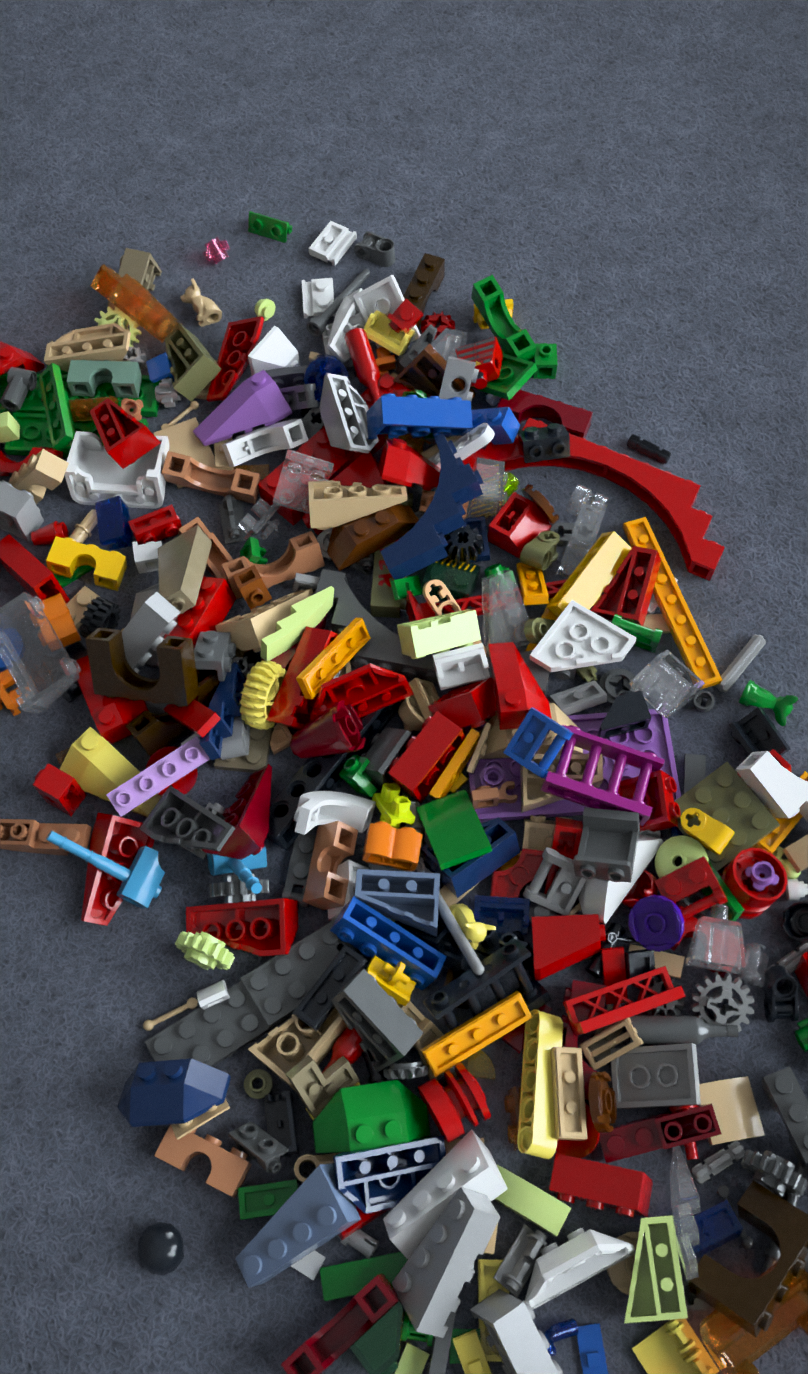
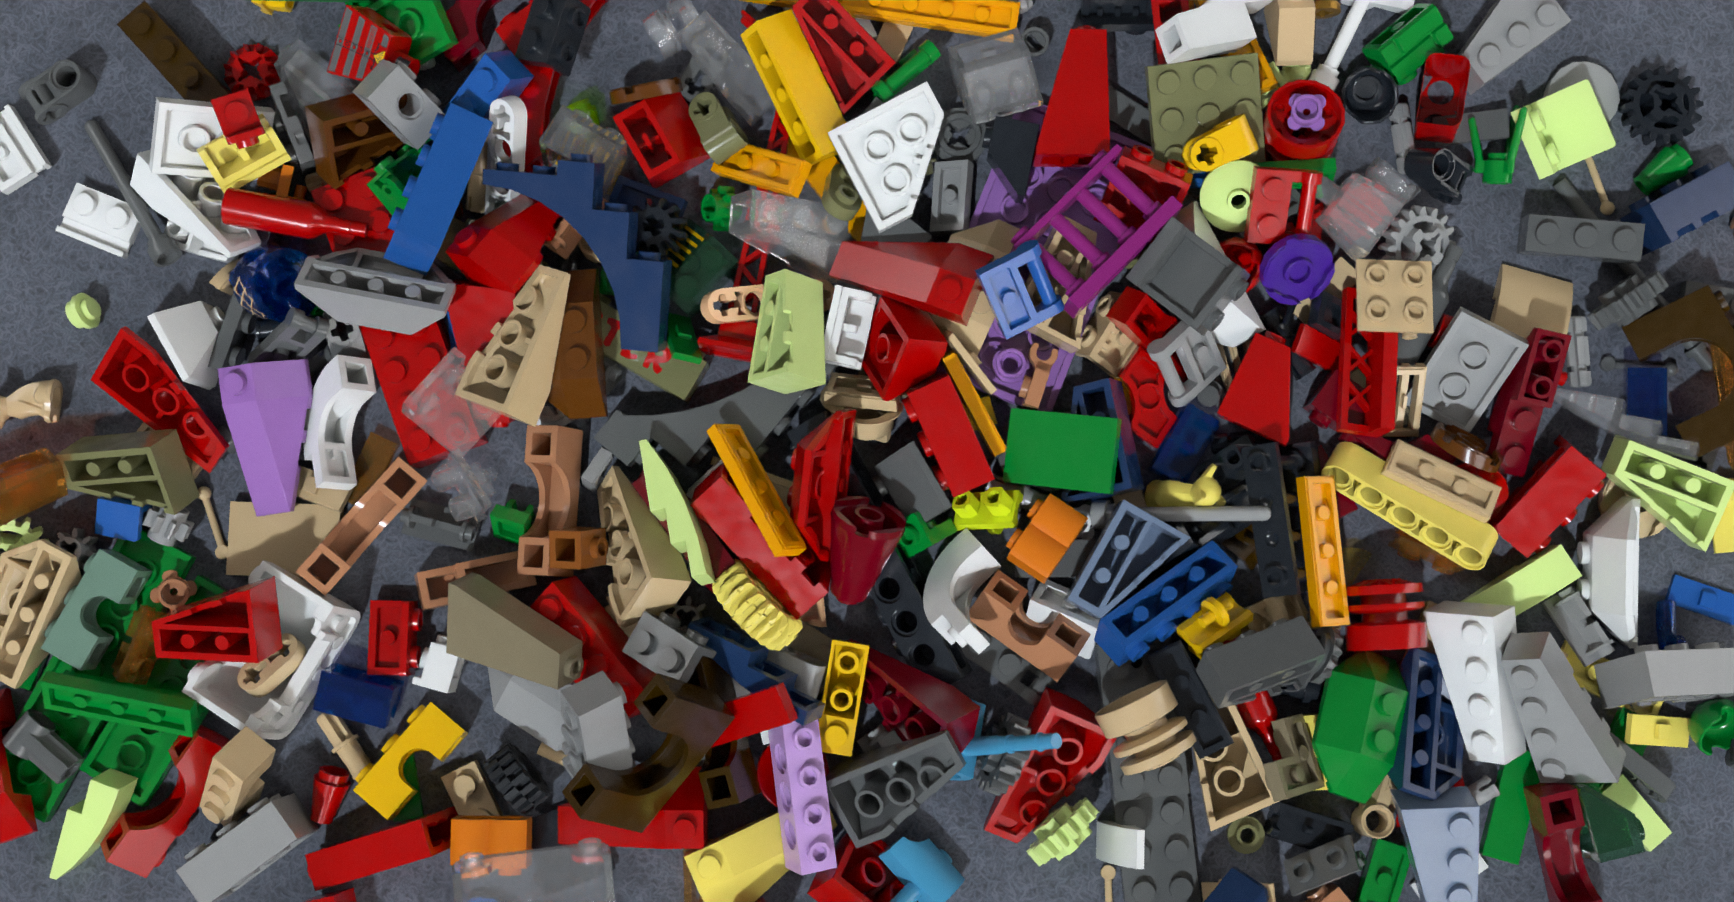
camera: 65 degrees left, 20 degrees up
none -> tan beam [237,633,307,698]
none -> yellow slope [819,639,870,757]
none -> red slope [1032,25,1110,167]
none -> tan wheel [1095,680,1196,775]
none -> tan hinge [1356,259,1434,340]

